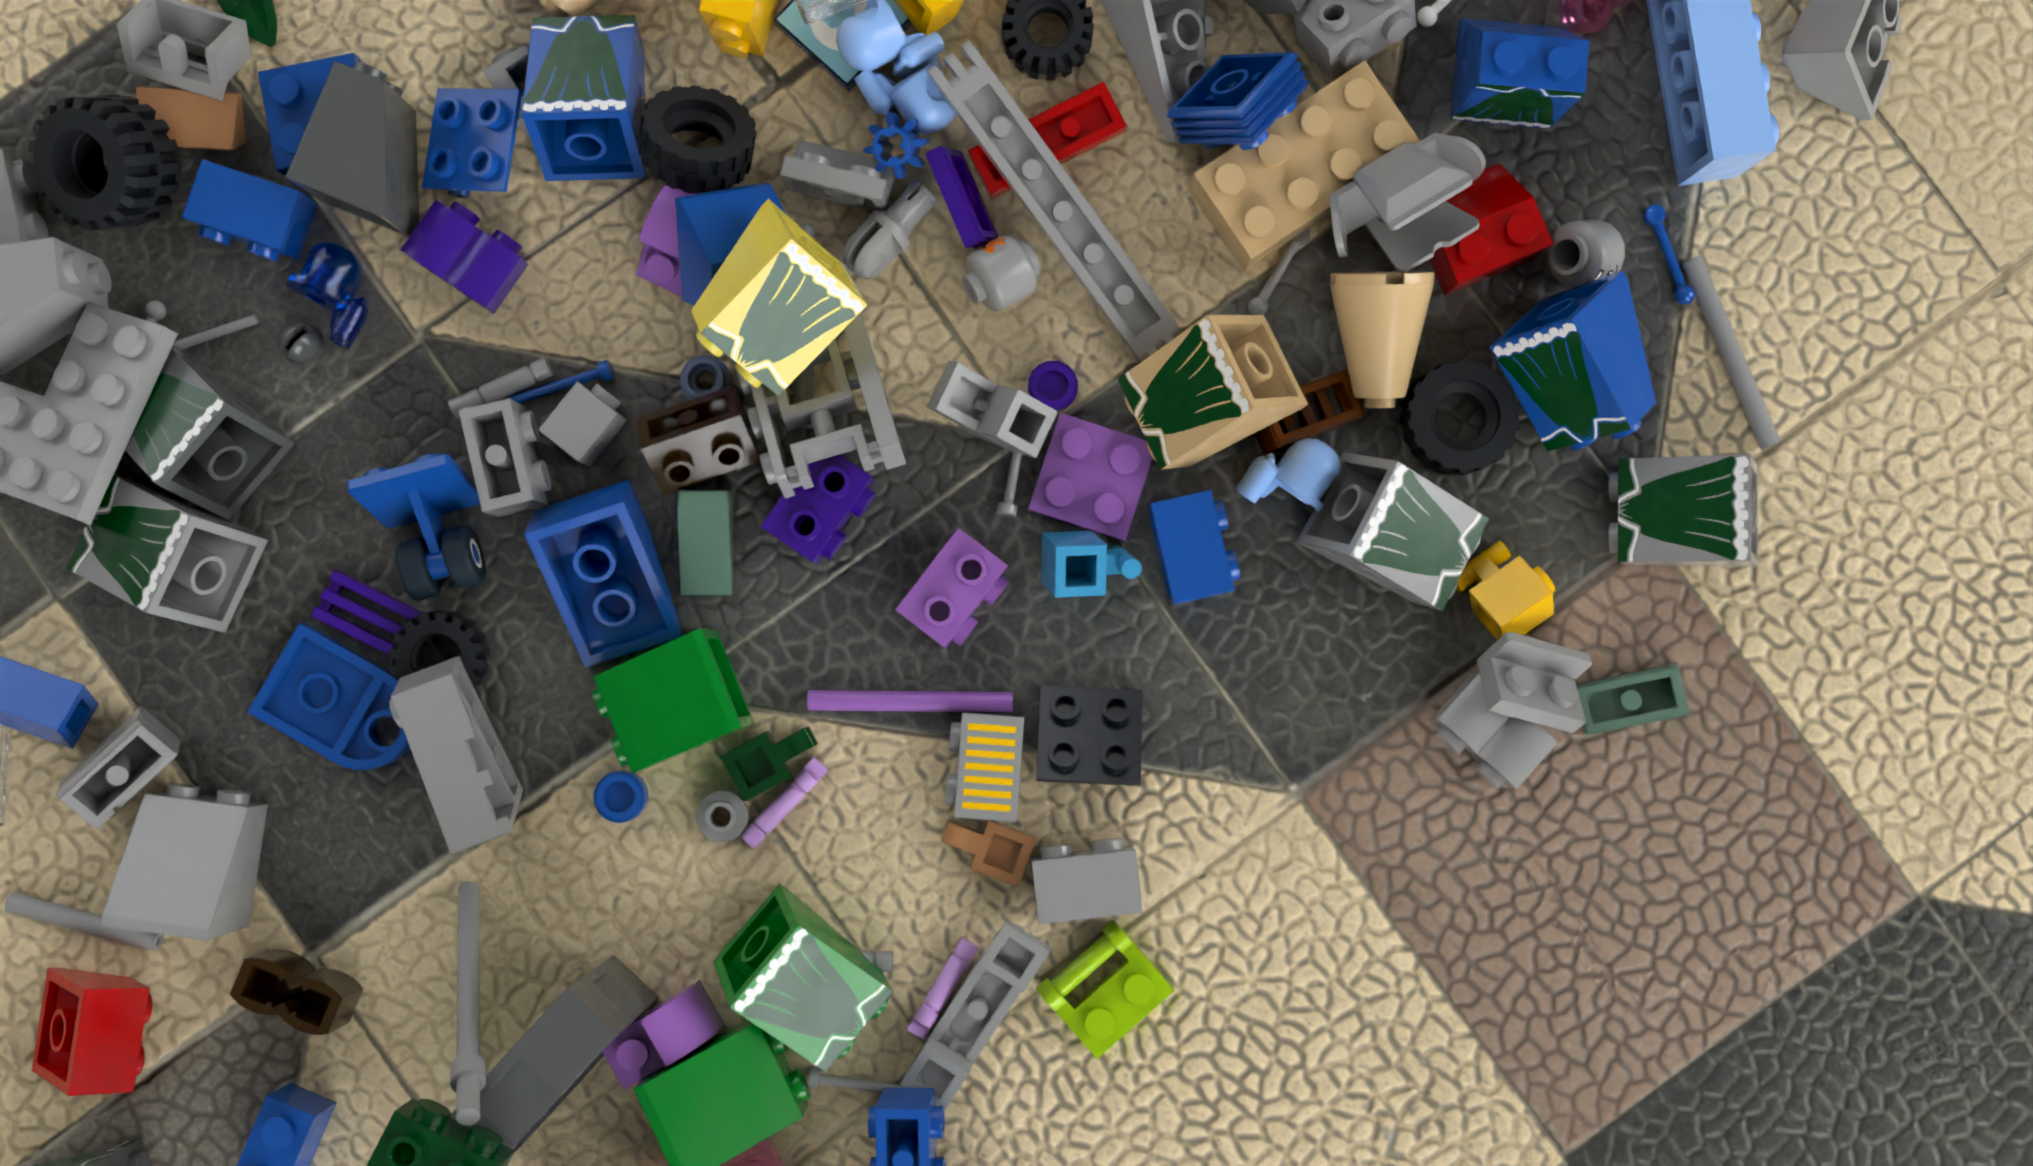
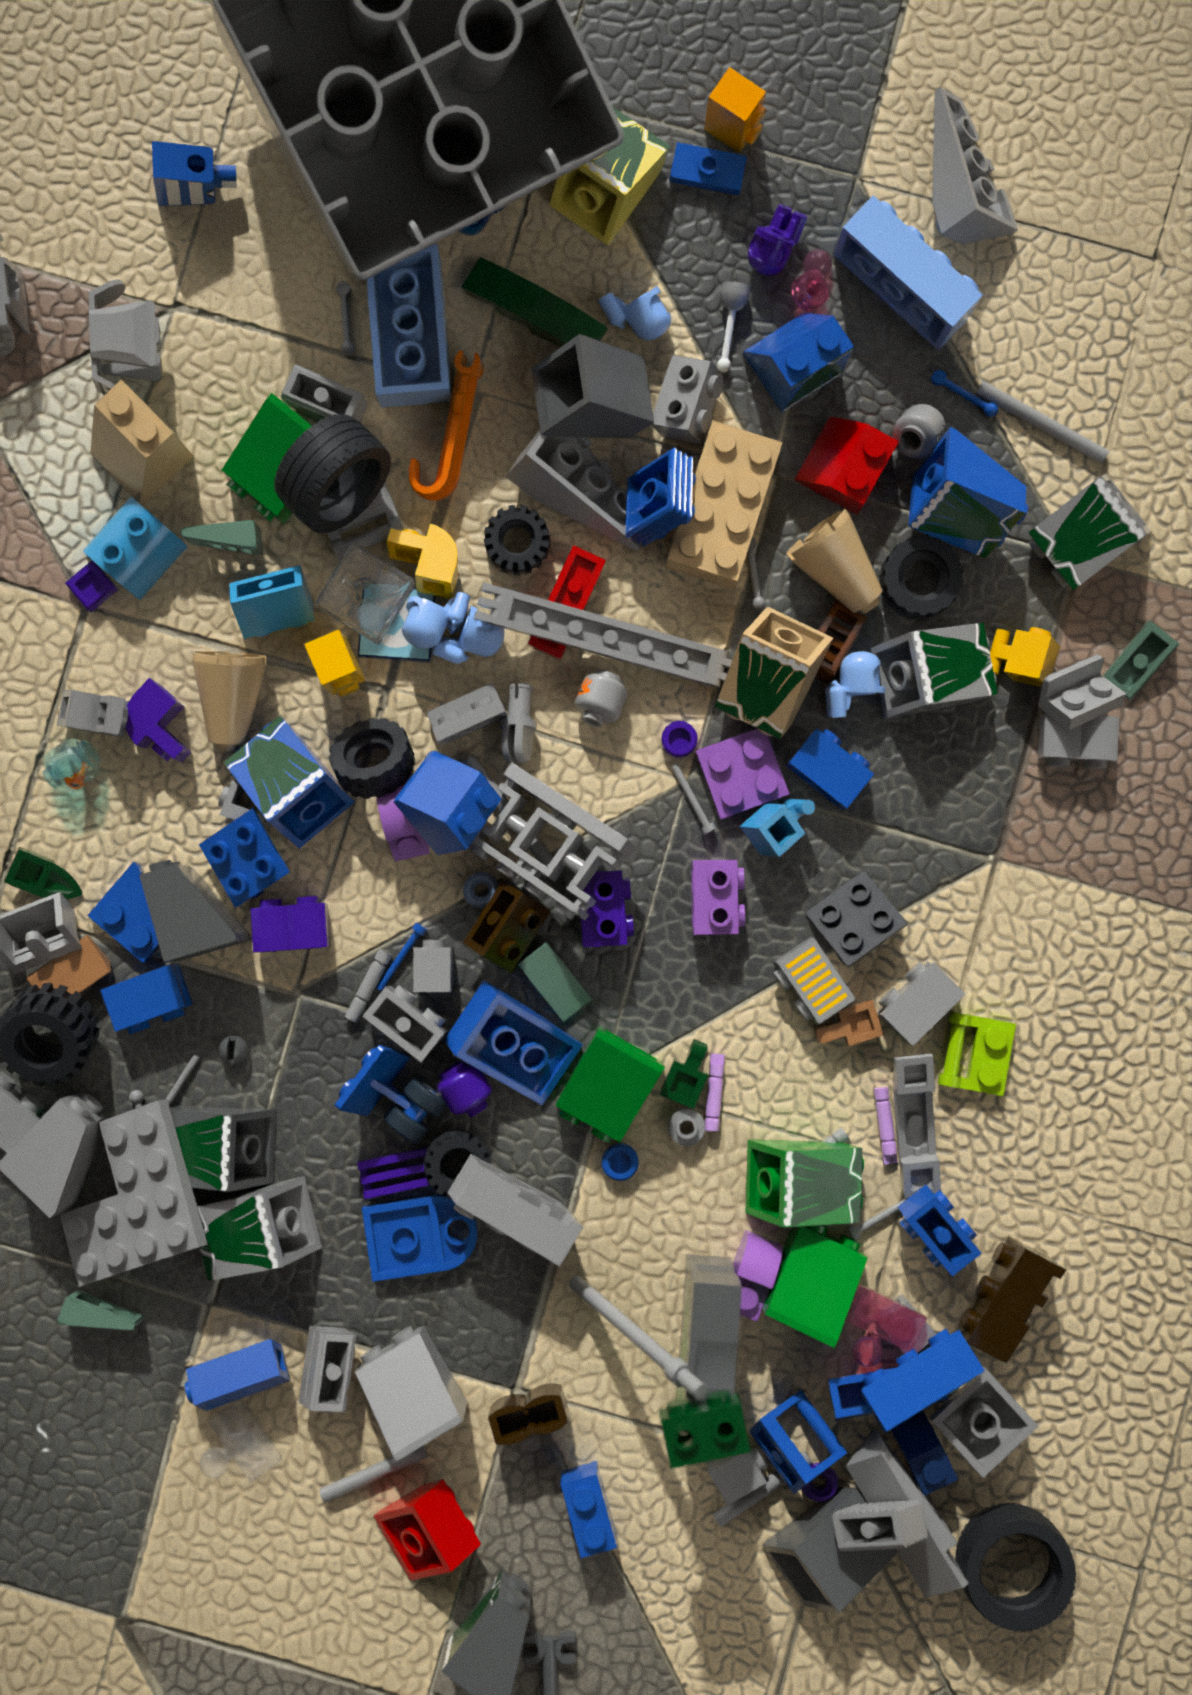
camera: 35 degrees left, 0 degrees up
clear blue piece [286,242,368,350] -> none
slope [691,198,867,396] -> none
medium lavender bar [807,690,1013,712] -> none
blue gear [863,113,930,179] -> none
dark purple tile [925,146,998,249] -> none
light grey brick [927,360,1058,458] -> none
light grey piece [1330,133,1486,273] -> none
none -> dark purple head [437,1060,492,1117]

